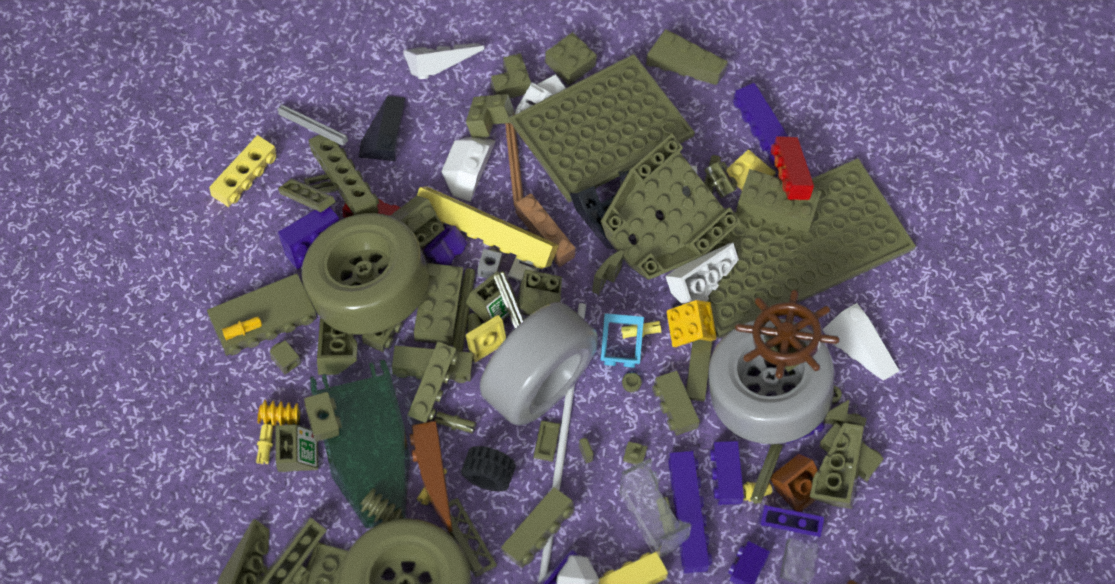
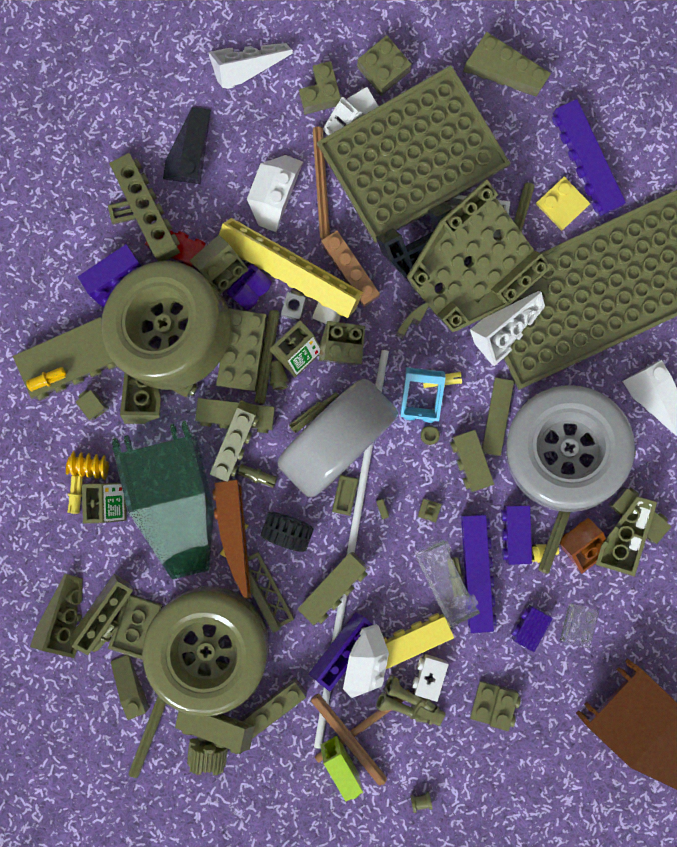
camera: 10 degrees right, 25 degrees up
light yellow brick [209,135,276,207] -> none
light grey axle [277,105,348,145] -> none
olive tile [278,179,335,212] -> none
olive brick [304,392,342,442] -> none
olive piece [359,488,404,523] -> none
olive brick [466,94,514,138] -> none
light yellow plate [466,315,506,363] -> none
axle [494,272,524,328] -> none
yellow bracket [667,300,717,347] -> none
olive hips [704,160,737,198] -> none
reddish brown brick [735,290,840,379] -> none
olive brick [736,169,822,233] -> none
dark purple brick [758,505,824,537] -> none
red brick [771,136,814,200] -> none
olive slope [824,400,867,427] -> none

